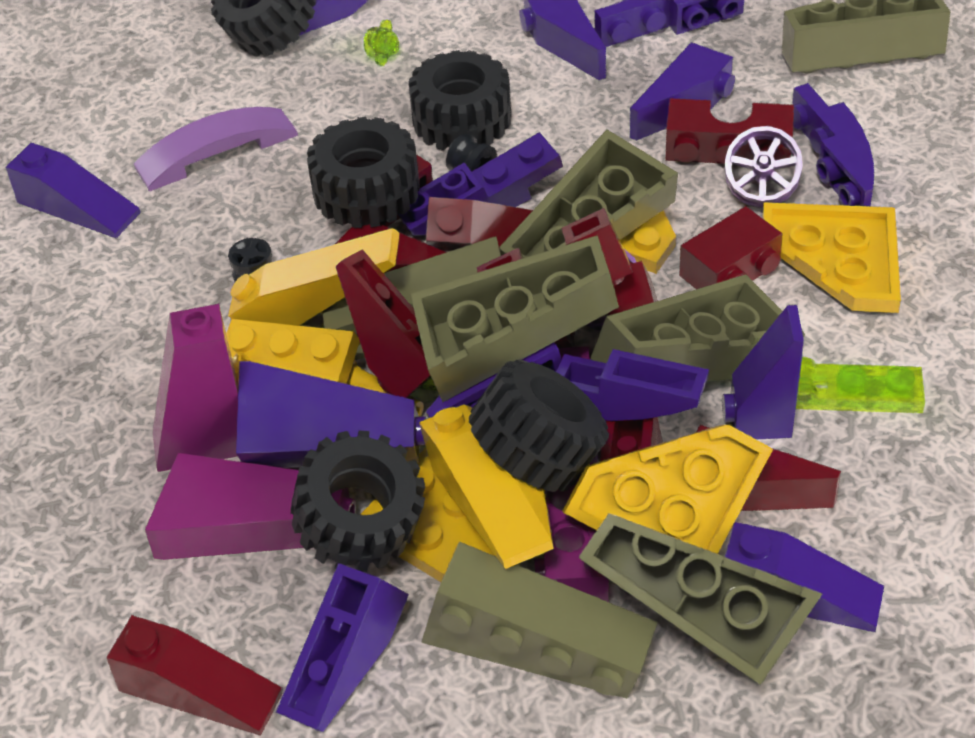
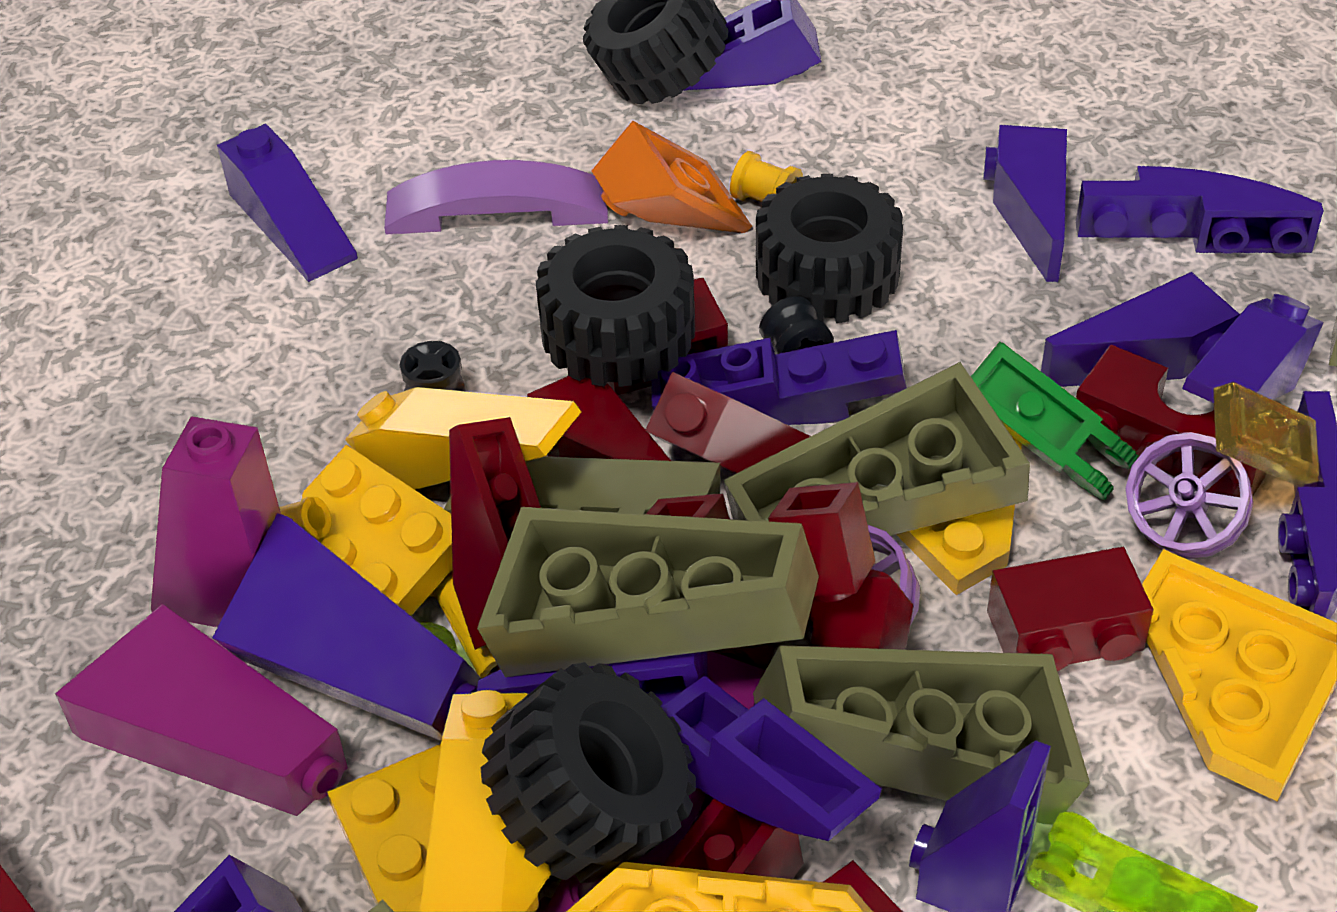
camera: 25 degrees right, 0 degrees up
black tyre [290,430,425,572] -> none
clear neon green plate [364,20,400,66] -> none
none -> orange slope [591,121,752,233]
none -> yellow bush [730,151,803,202]
none -> green hinge [971,341,1139,500]
none -> dark purple slope [1182,294,1324,416]
none -> clear yellow plate [1213,382,1319,486]

